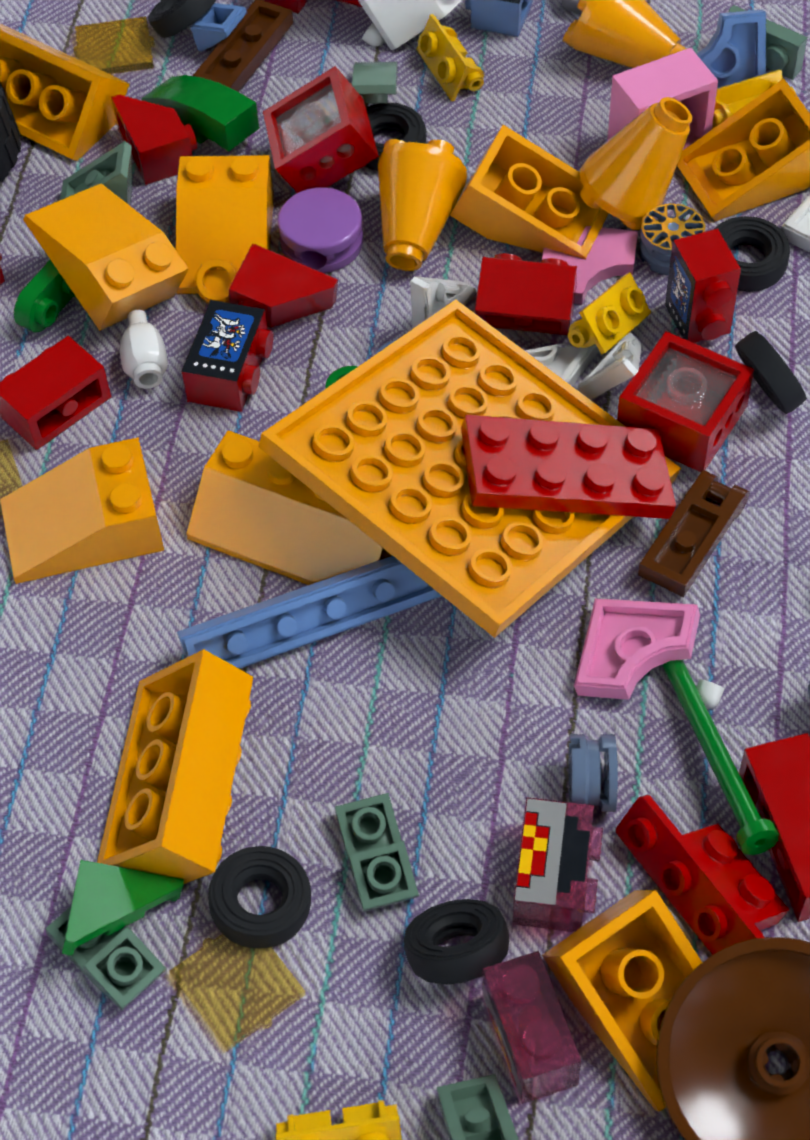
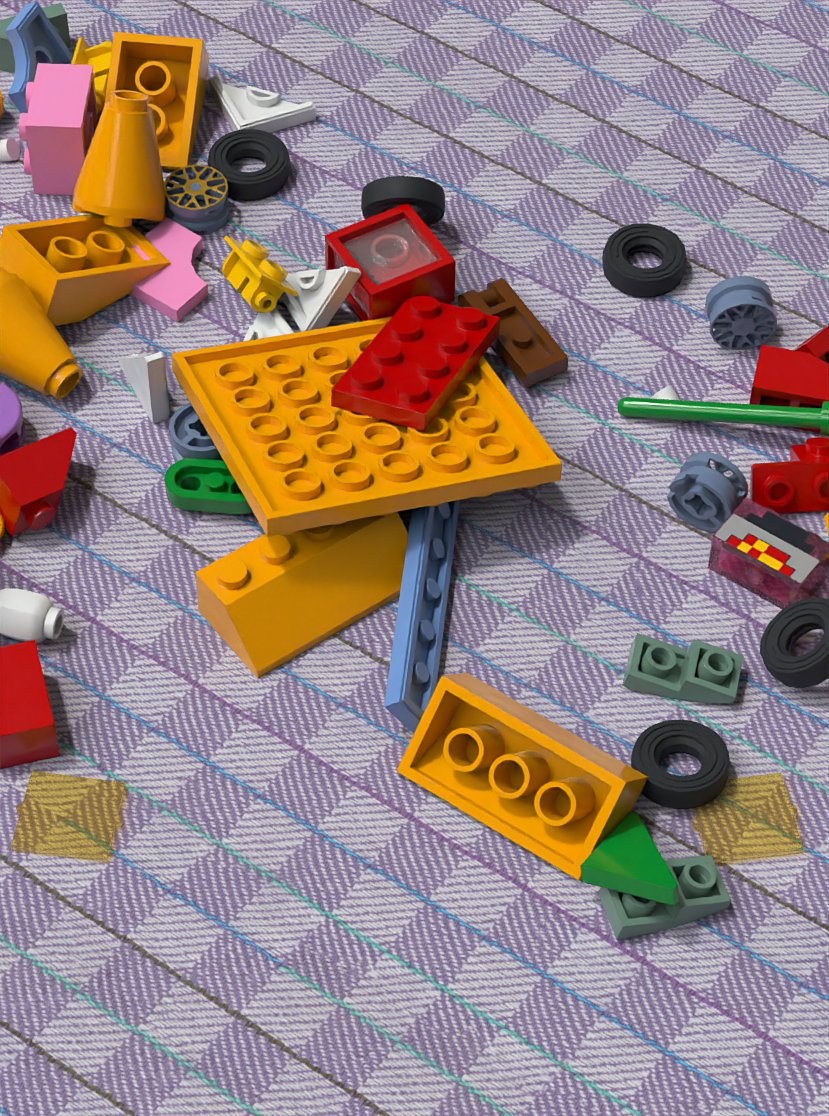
camera: 65 degrees left, 5 degrees down
light orange slope [0,437,164,584] -> none
brick [181,300,274,412] -> none
red brick [475,253,577,336] -> none
bright pink tile [574,598,700,700] -> none
red brick [665,229,741,343] -> none

